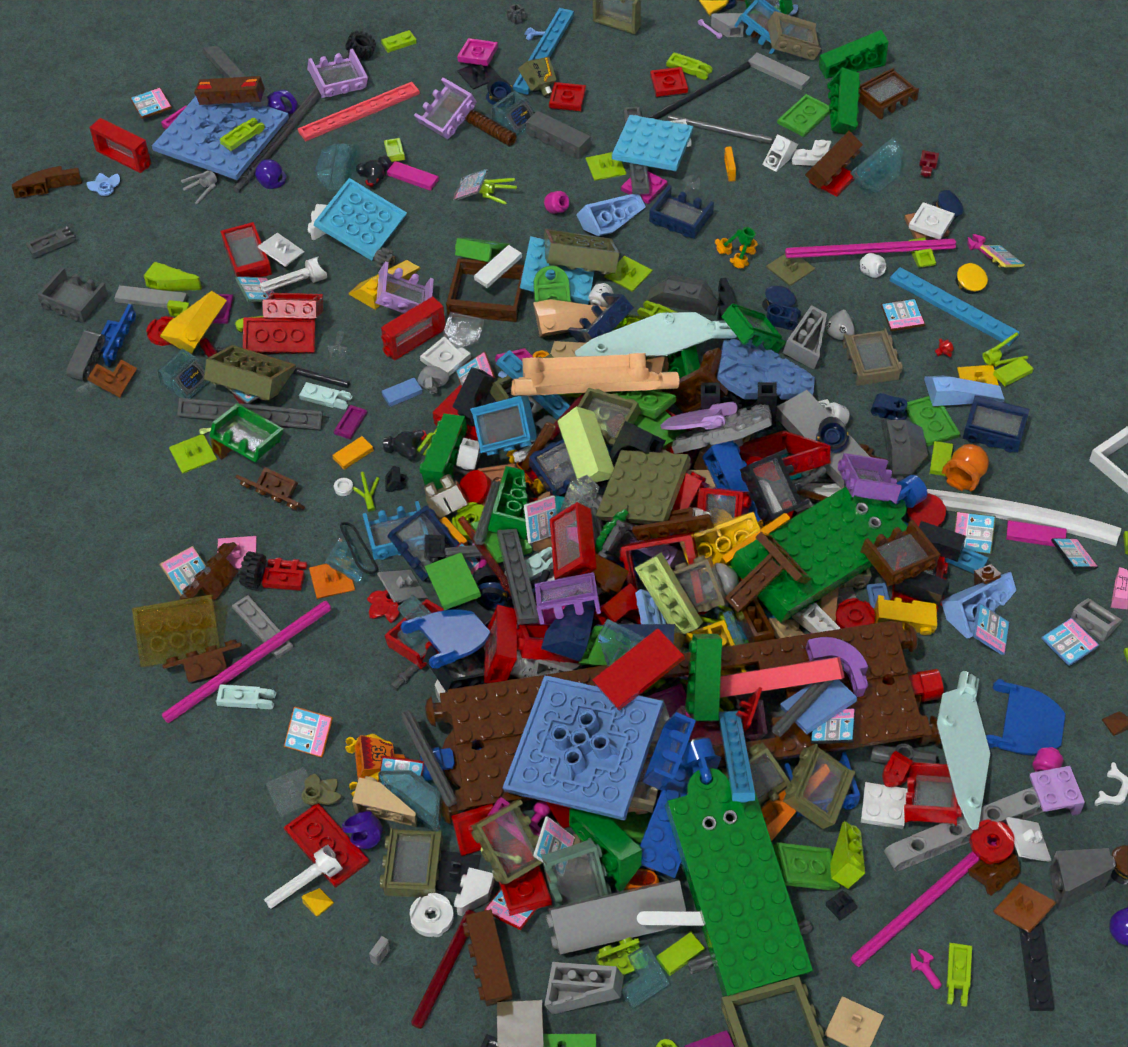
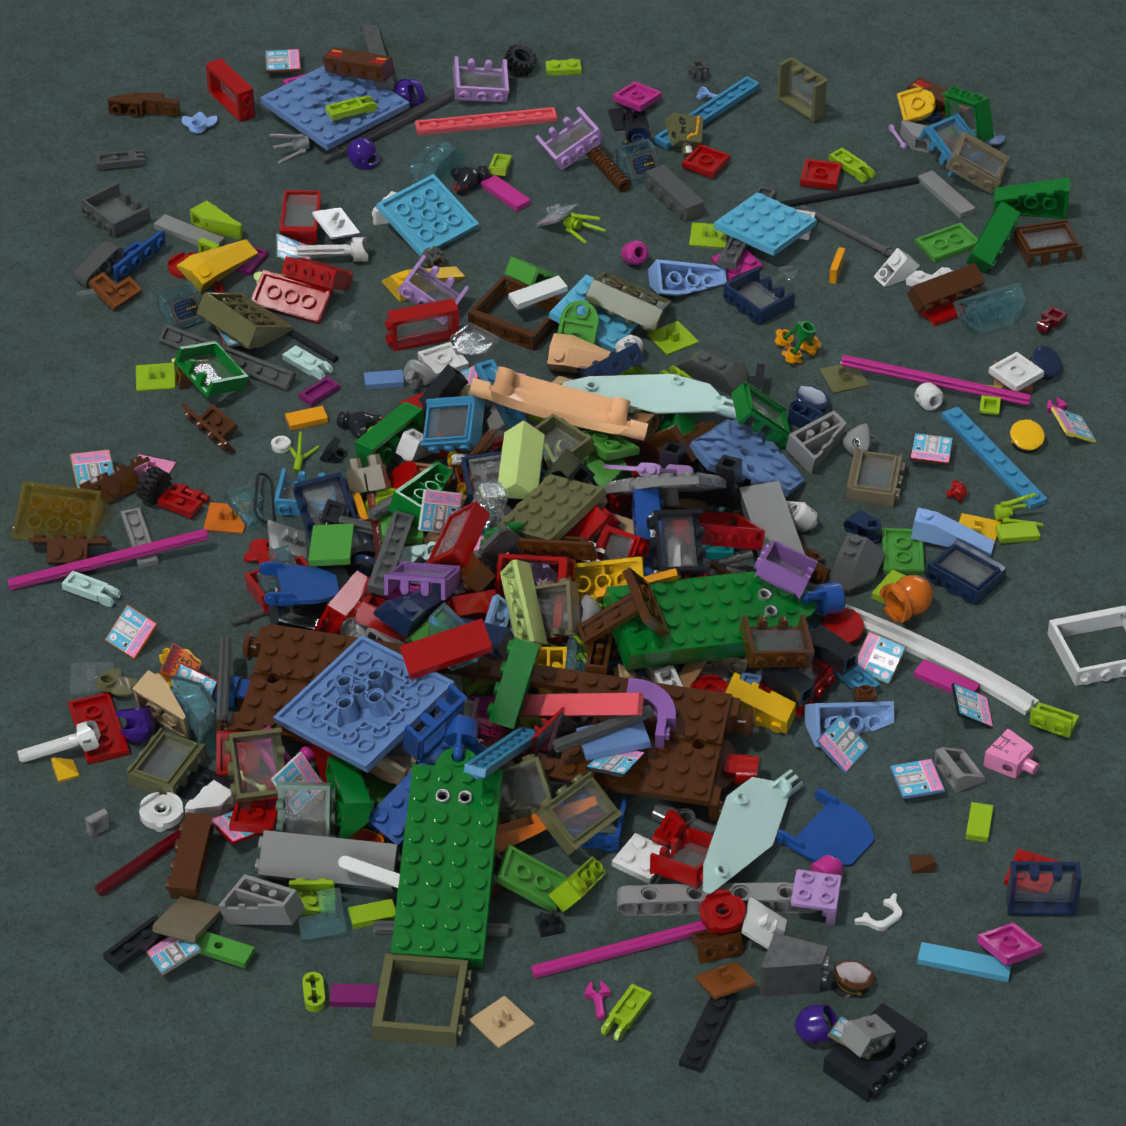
camera: 20 degrees right, 10 degrees down
dark blue piece [816,417,849,453] -> none

